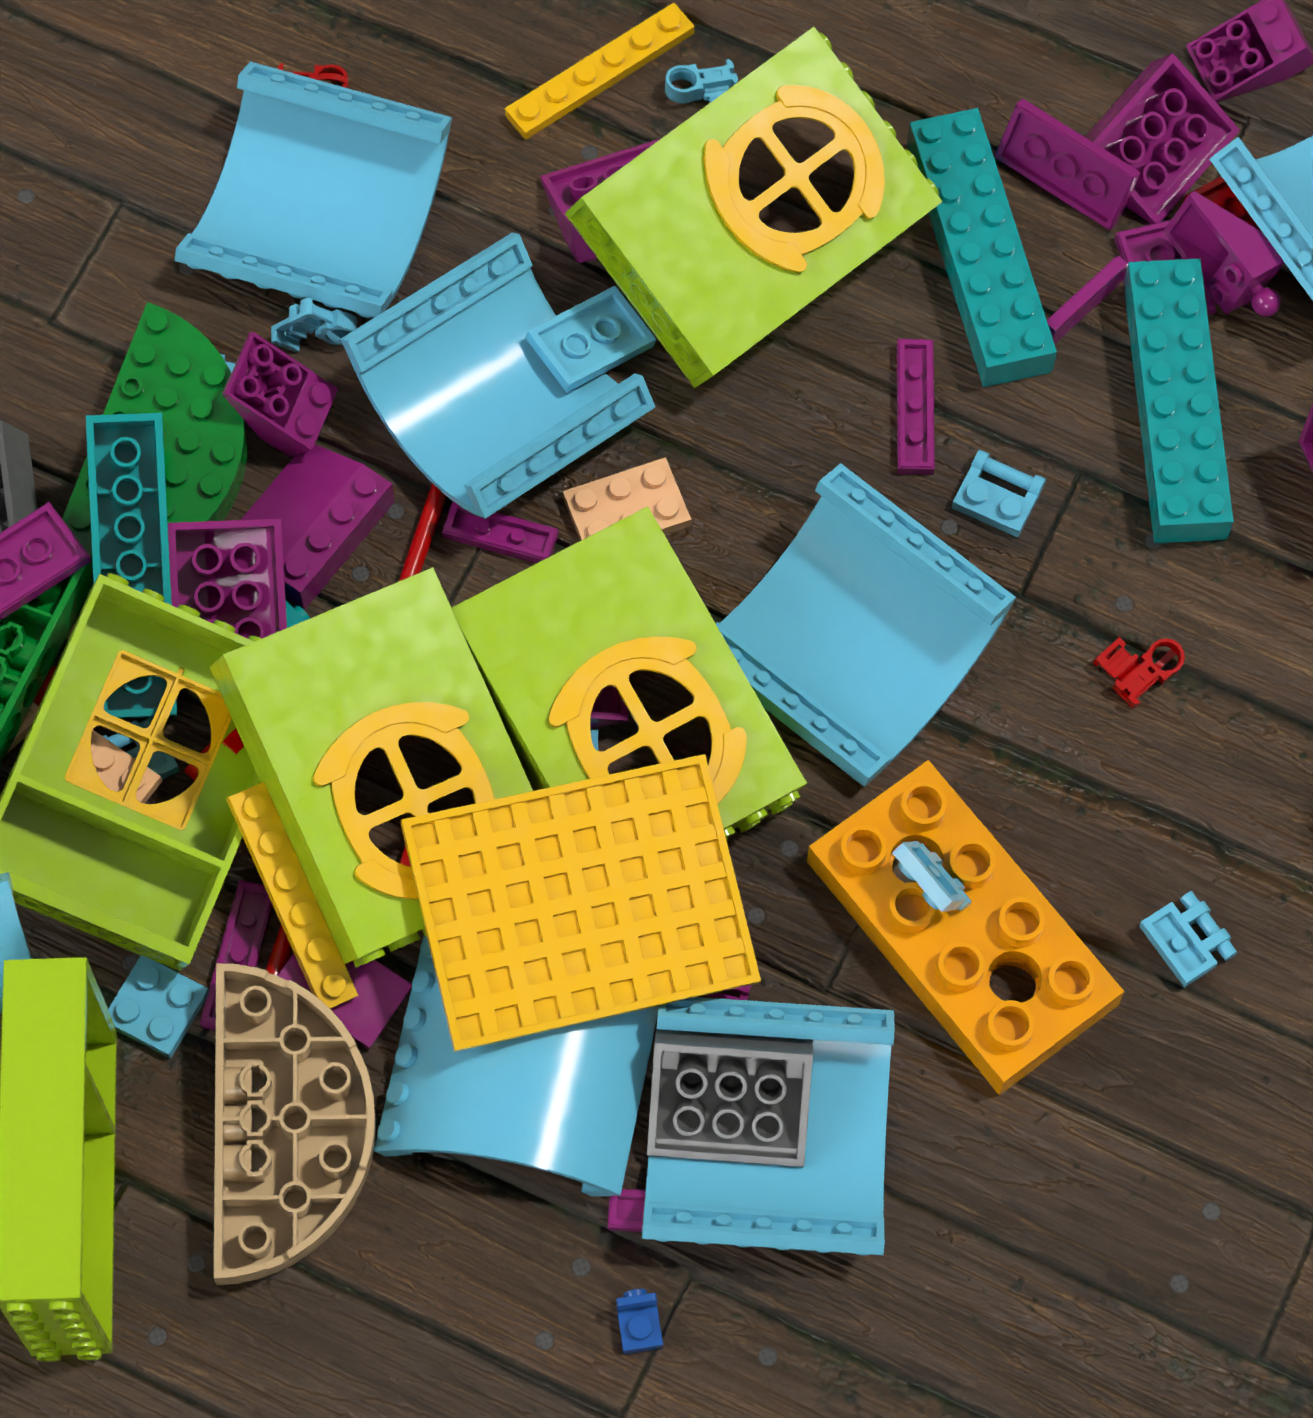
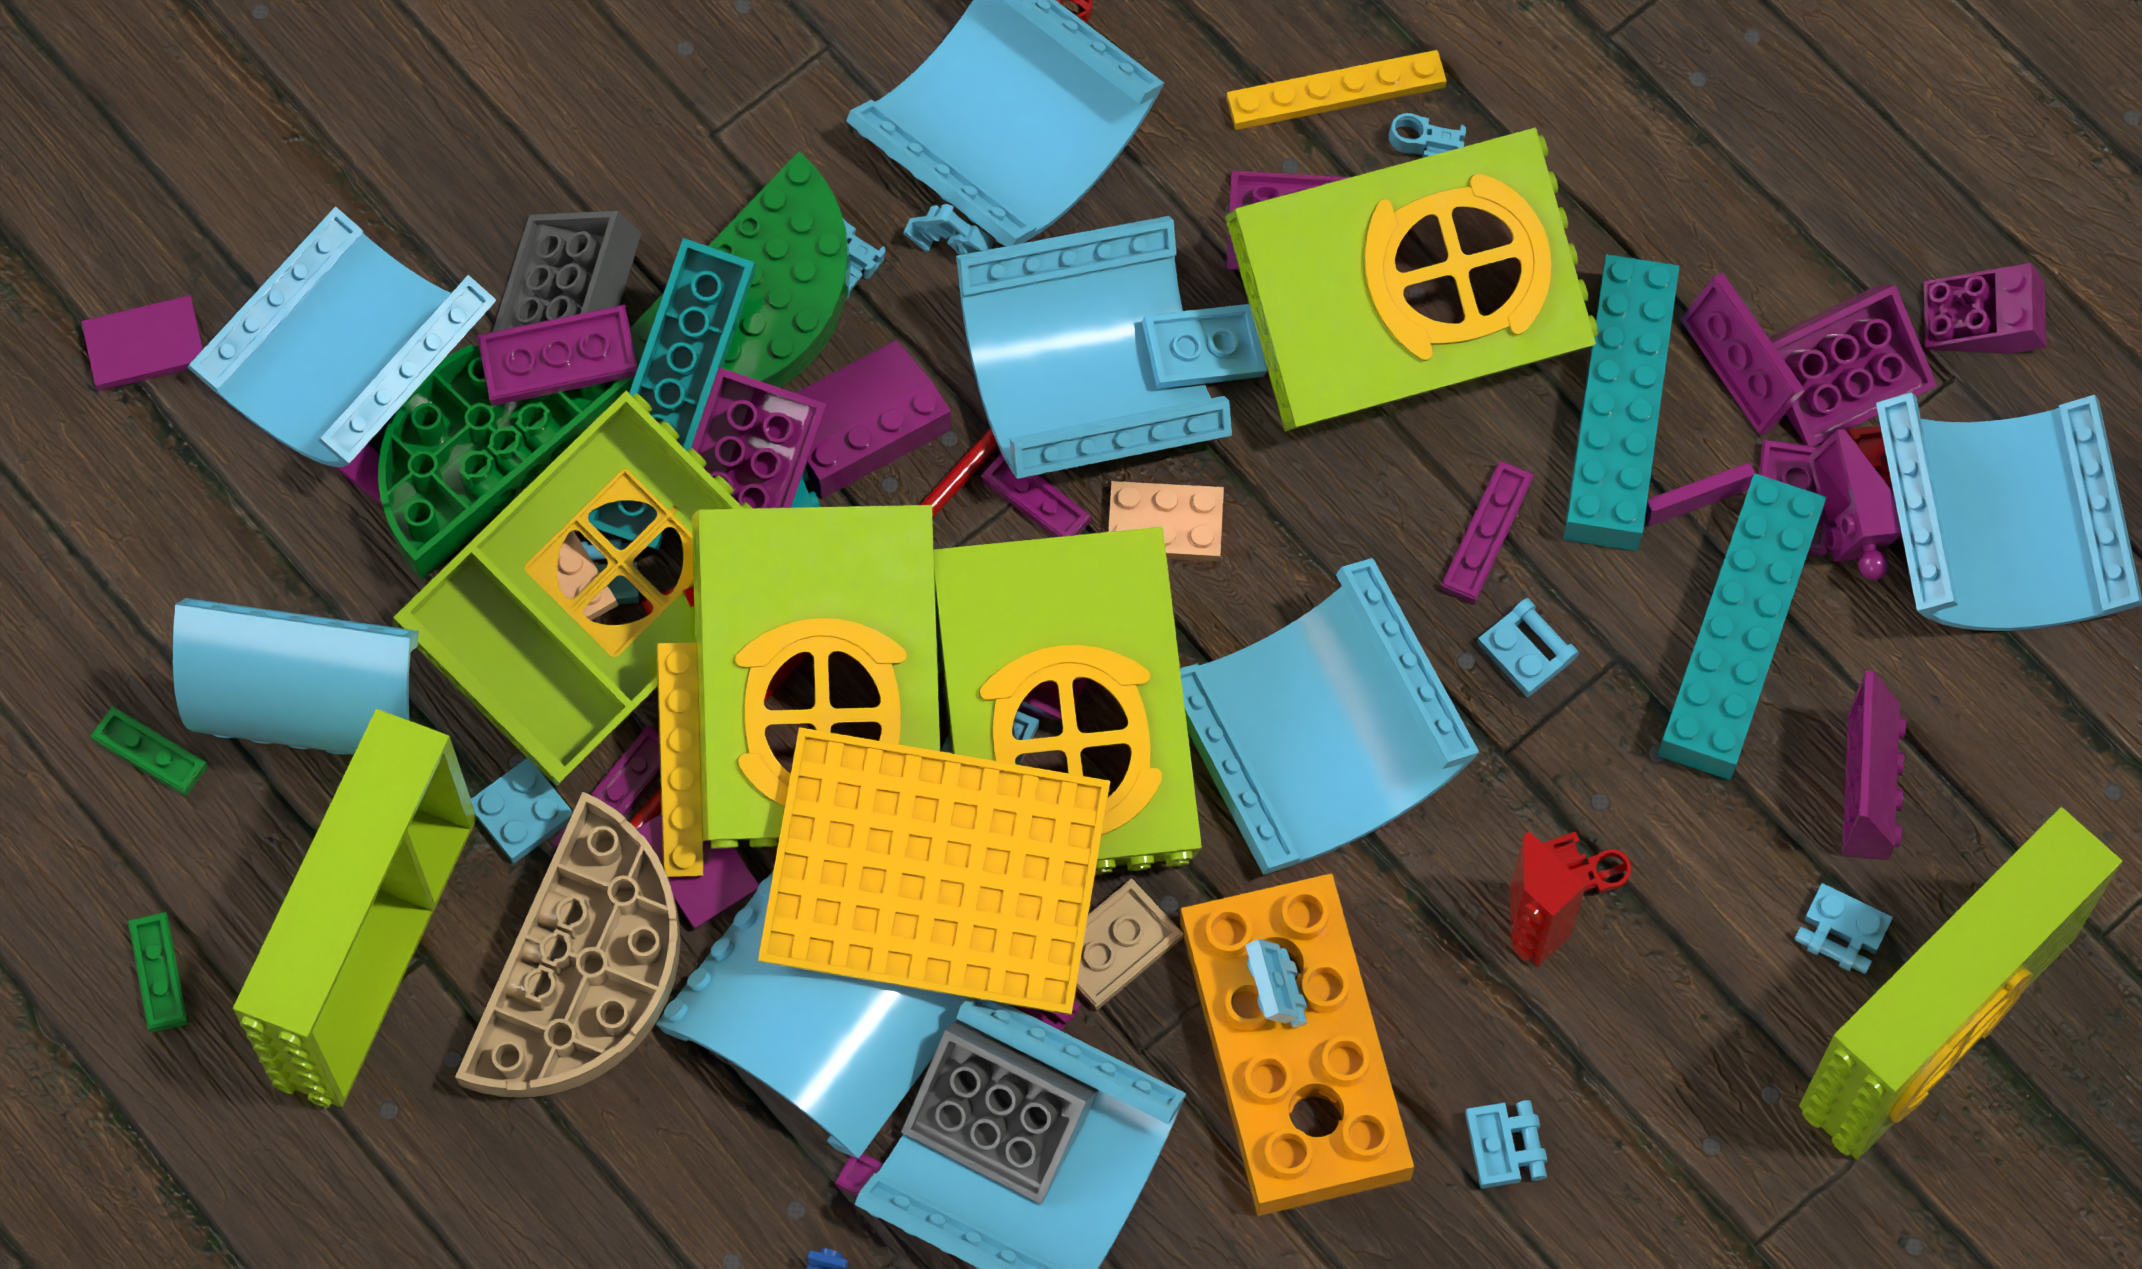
camera: 25 degrees right, 0 degrees up
magenta slope [222,331,338,457] -> none
none -> tan tile [1076,878,1184,1011]
none -> red slope [1510,831,1586,967]

